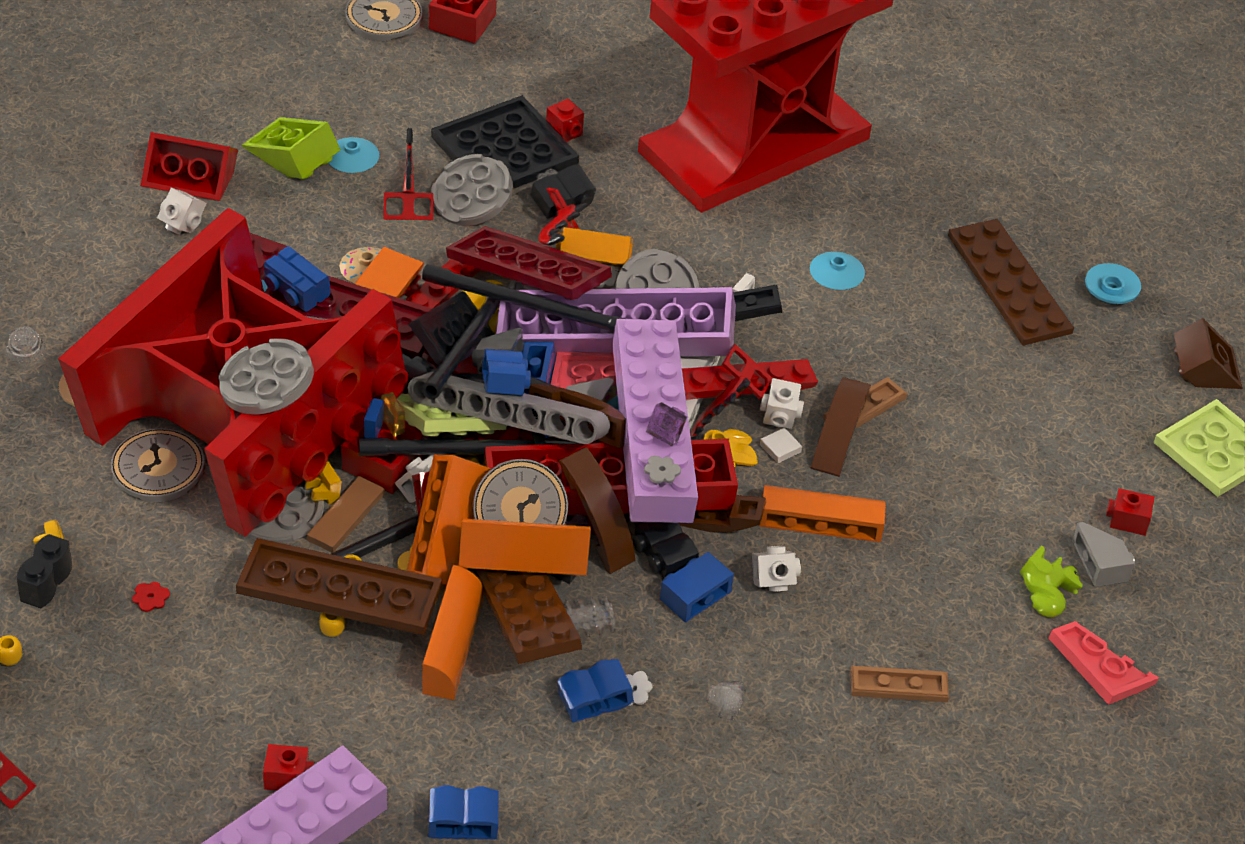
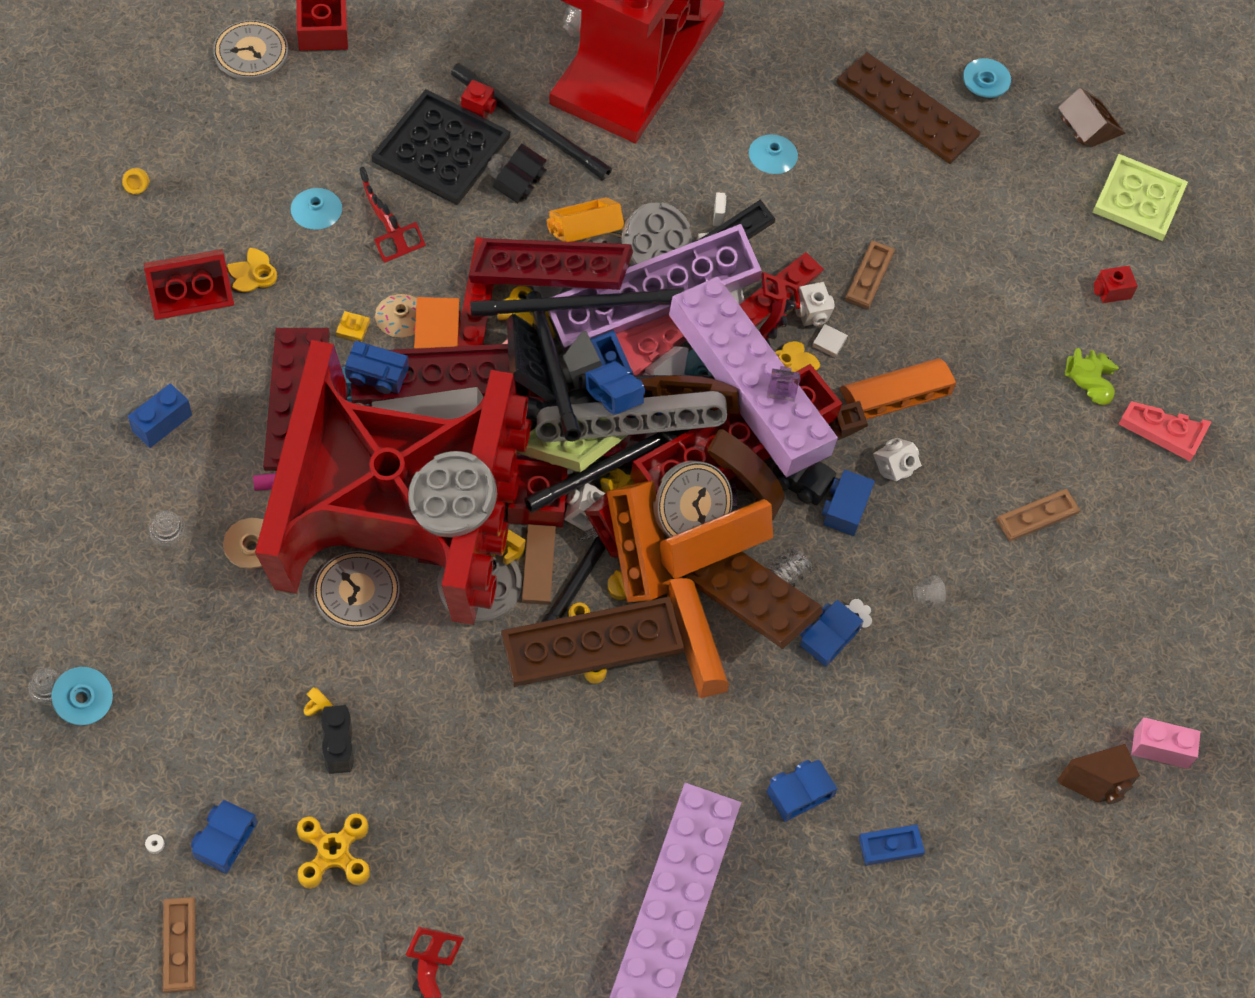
camera: 30 degrees left, 15 degrees up
red plant [132,582,170,612] -> none
white brick [157,188,207,235] -> none
lime slope [242,117,341,180] -> none
red brick [263,744,315,791] -> none
blue tile [364,398,384,438] -> none
clear yellow tile [381,392,405,437] -> none
light grey tile [431,154,513,226] -> none
red piece [539,187,588,246] -> none
light grey plant [644,456,681,483] -> none
reddish brown slope [811,377,871,477] -> none
light grey slope [1072,522,1135,587] -> none
none -> yellow tile [122,168,150,194]
none -> blue brick [128,383,192,448]
none -> yellow plate [227,248,277,292]
none -> yellow tile [336,311,370,342]
none -> black piece [451,63,612,180]

